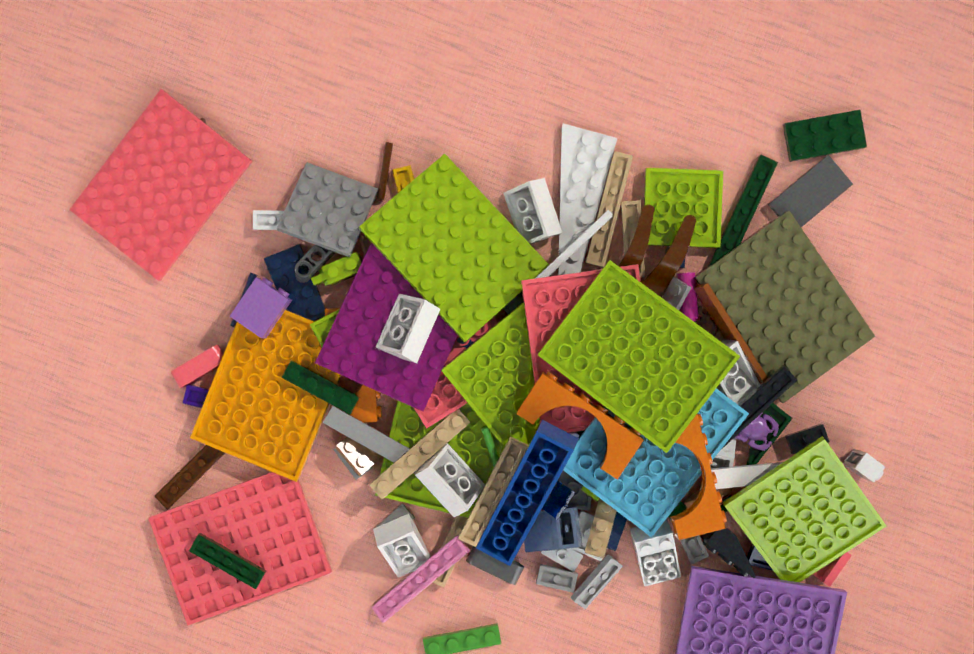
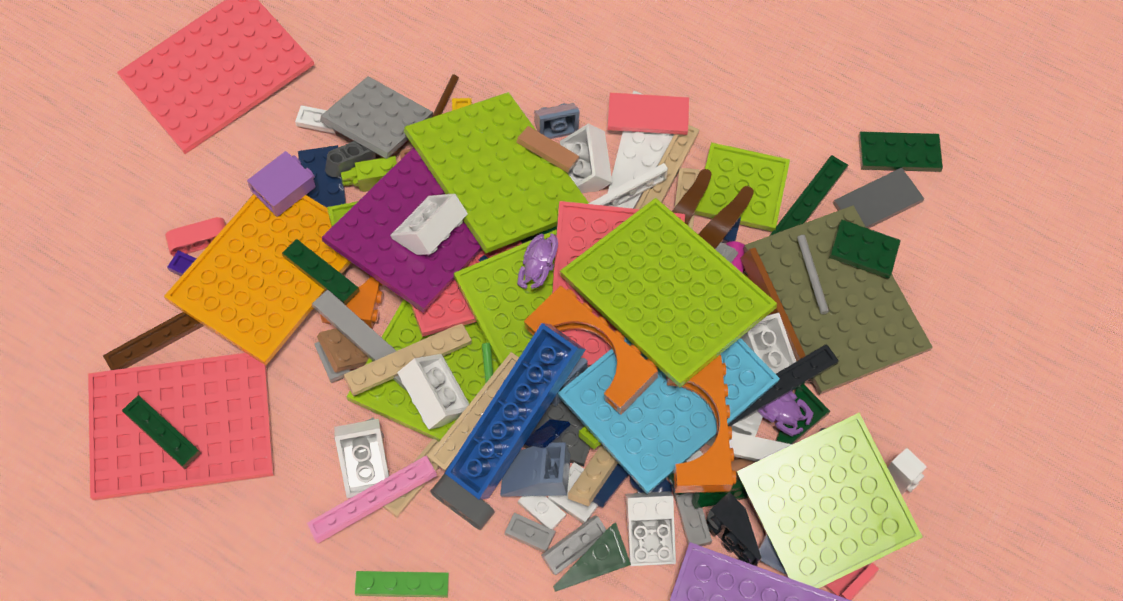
camera: 10 degrees right, 25 degrees down
none -> nougat tile [517,126,580,173]
none -> medium lavender shield [517,234,558,289]
none -> sand blue slope [534,103,580,139]
none -> dark green wing [553,523,631,592]
none -> coral tile [607,92,689,135]
none -> light grey bar [797,235,829,314]
none -> dark green plate [829,219,901,279]

